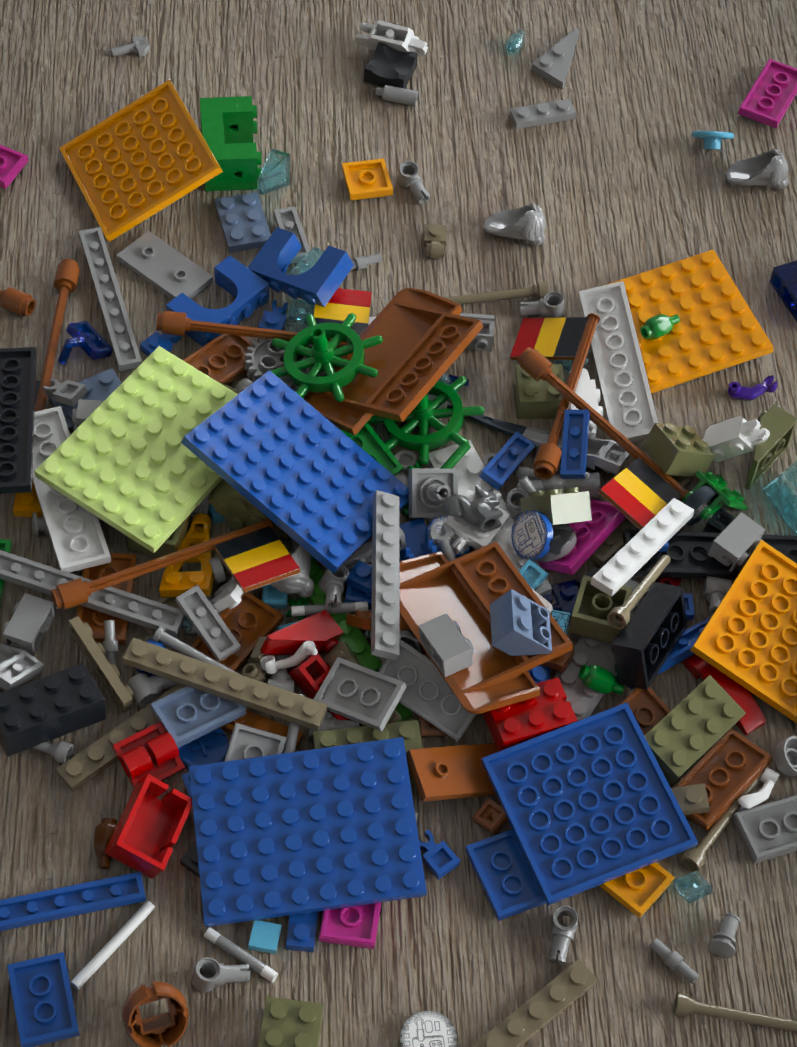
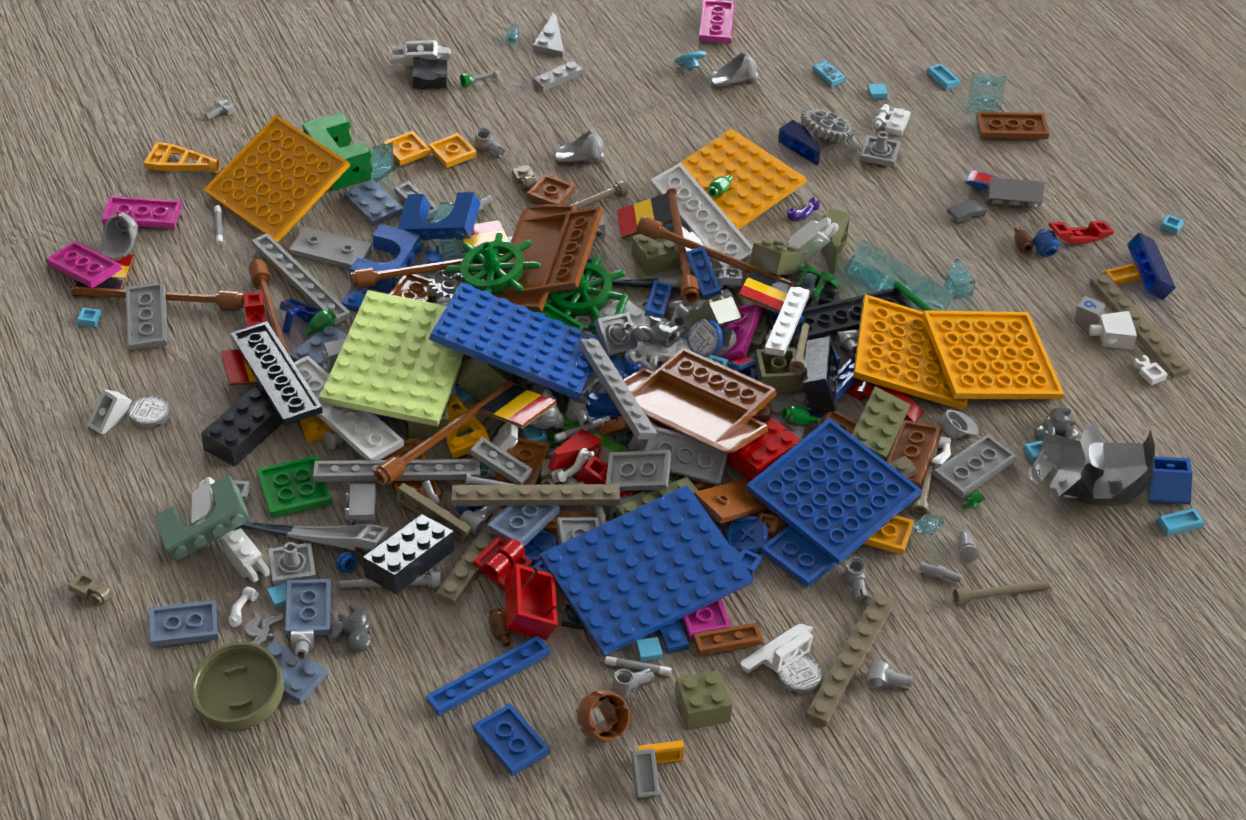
camera: 20 degrees left, 10 degrees down
light grey plate [43,379,88,407] -> none
white bar [70,900,155,990] -> none
light grey tile [209,557,226,583] -> none
light grey cylinder [376,85,419,106] -> none
light grey brick [418,613,474,677] -> none
sand blue slope [490,589,552,656] -> none
light grey pin [520,291,565,318] -> none
light grey hinge [707,512,765,572] -> none
none -> light orange plate [143,142,220,173]
none -> bar [214,205,223,246]
none -> red slope [243,291,266,327]
none -> green plant [304,309,337,337]
none -> light orange plate [383,131,431,166]
none -> hinge [460,70,499,87]
none -> dark orange plate [527,174,576,205]
none -> dark orange plate [693,622,763,656]
none -> blue tile [726,516,769,553]
none -> blue slope [727,356,757,372]
none -> white plate [740,624,813,673]
none -> green plant [962,489,985,509]

